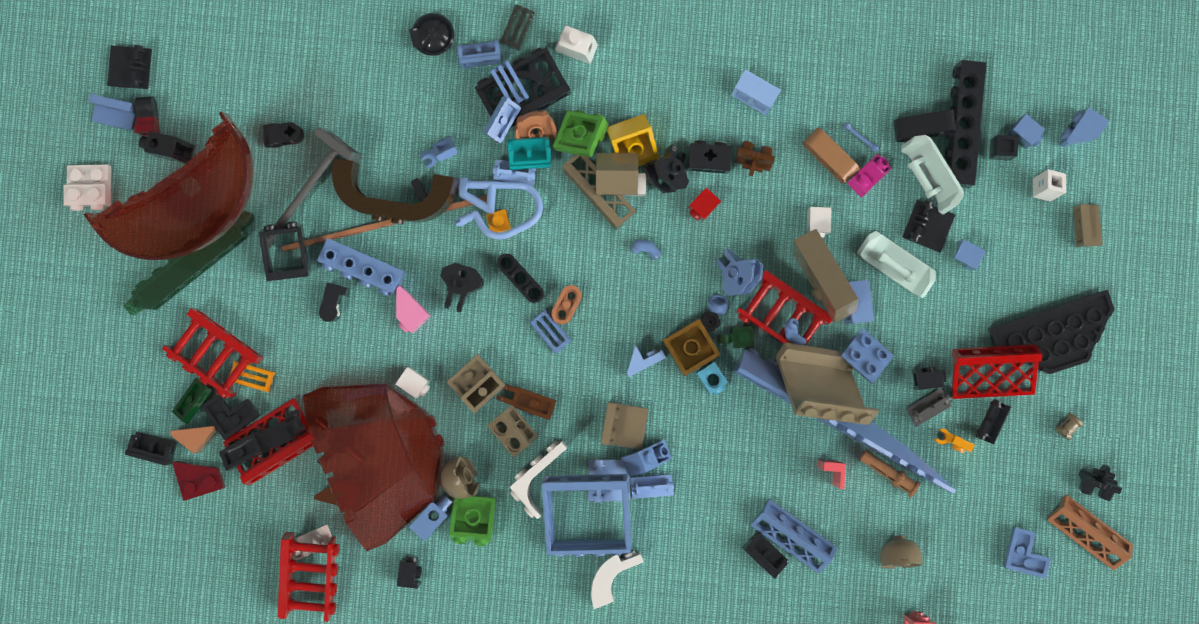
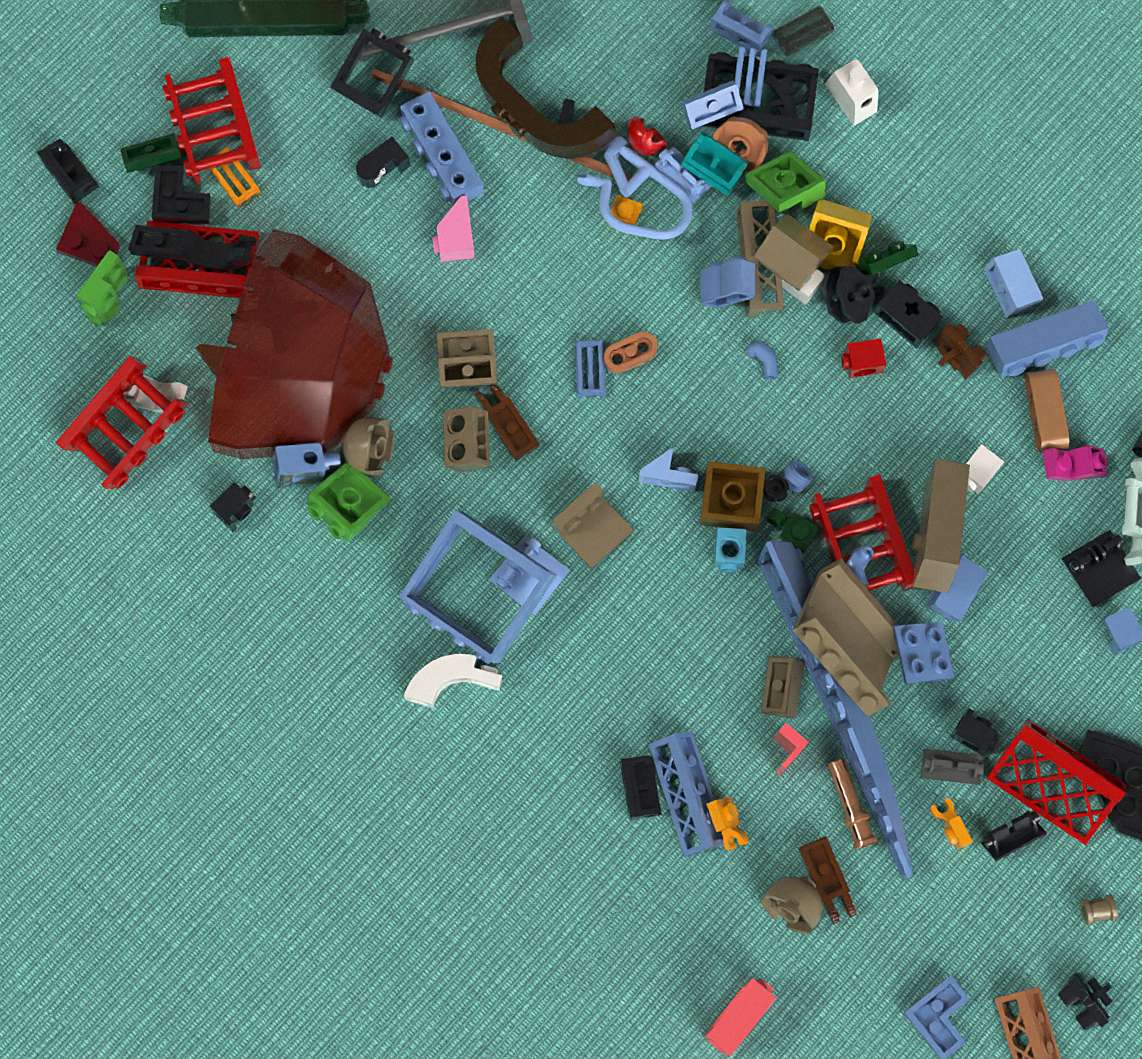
camera: 35 degrees right, 10 degrees down
nougat slope [170,426,218,454] -> none
white brick [396,367,430,398] -> none
medium blue plate [420,136,458,168] -> none
black hinge [440,263,484,313] -> none
black beam [497,253,544,304] -> none
white bracket [510,440,568,519] -> none
medium blue slope [621,440,672,477] -> none
light blue hinge [631,474,674,499] -> none
medium blue hinge [716,248,763,296] -> none
medium blue hinge [843,122,879,152] -> none
light aqua piece [857,231,936,298] -> none
none -> bright green plate [76,250,128,326]
none -> red hair [627,116,668,156]
none -> medium blue brick [700,256,755,308]
none -> light orange plate [707,797,749,851]
none -> dark tan slope [761,656,804,719]
none -> reddish brown hinge [798,836,857,924]
none -> dark green plate [855,241,919,275]
none -> medium blue brick [987,300,1109,378]

